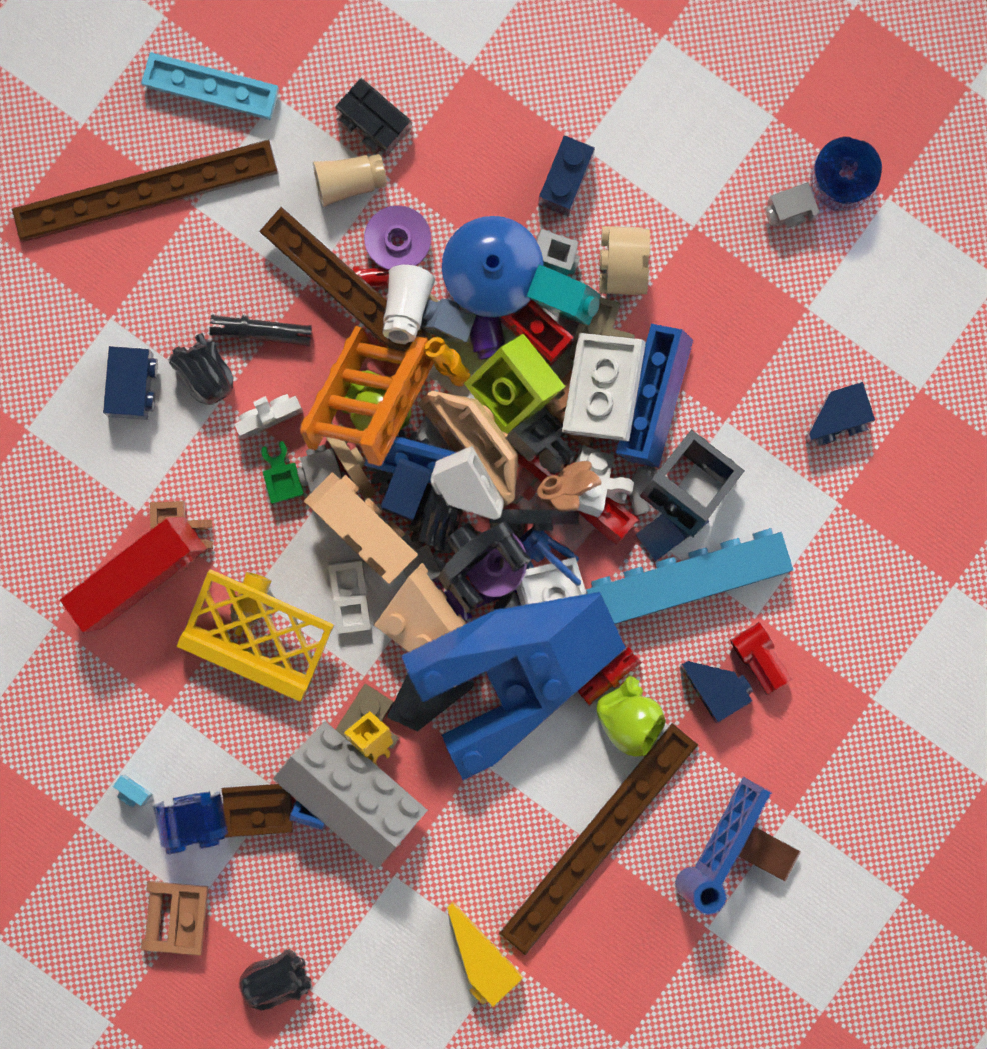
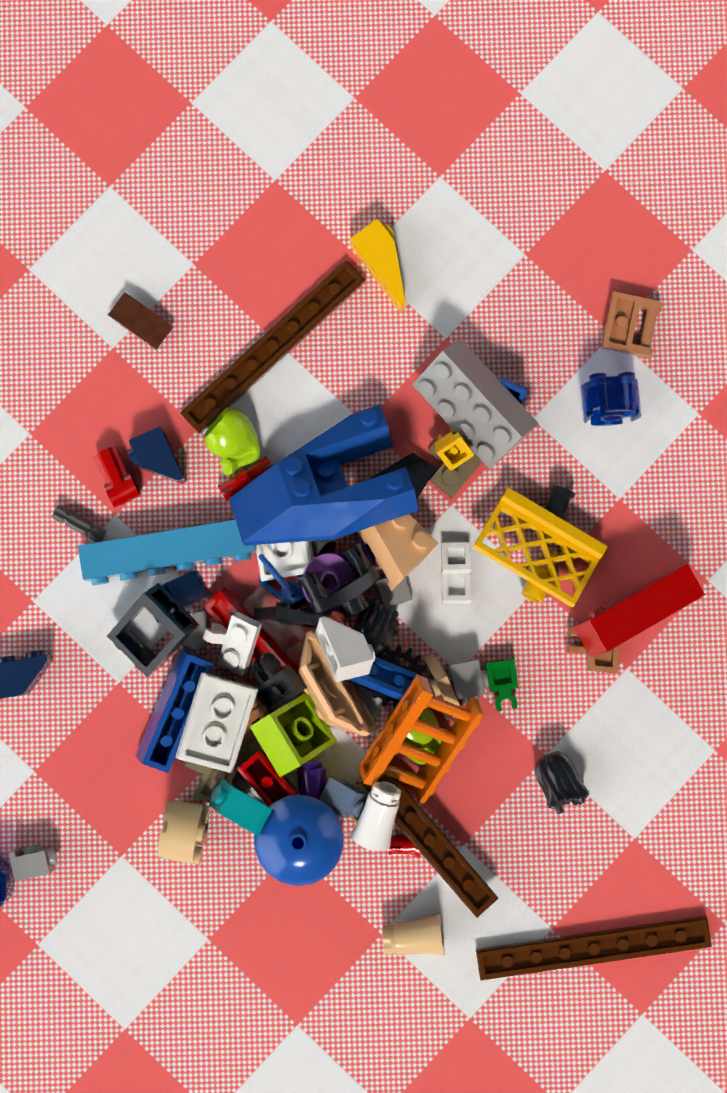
camera: 175 degrees left, 0 degrees up
dark blue brick [103,346,158,420] -> none
medium azure plate [113,775,153,807] -> none
medium azure plate [141,52,279,120] -> none
black pin [209,314,312,347] -> none
reddish brown plate [221,784,294,837] -> none
white plate [234,394,303,439] -> none
black piece [239,949,312,1011] -> none
light nougat wedge [304,472,418,584] -> none
black brick [335,78,413,156] -> none
medium lavender dish [364,205,431,270] -> none
dark blue slope [379,458,432,521] -> none
light orange pin [425,337,471,386] -> none
light grey brick [535,229,580,276] -> none
nougat plate [537,461,602,512] -> none
dark blue brick [538,135,595,217] -> none
blue piece [675,777,772,915] -> none
none -> dark grey axle [52,505,107,542]
none -> black bush [544,485,576,521]

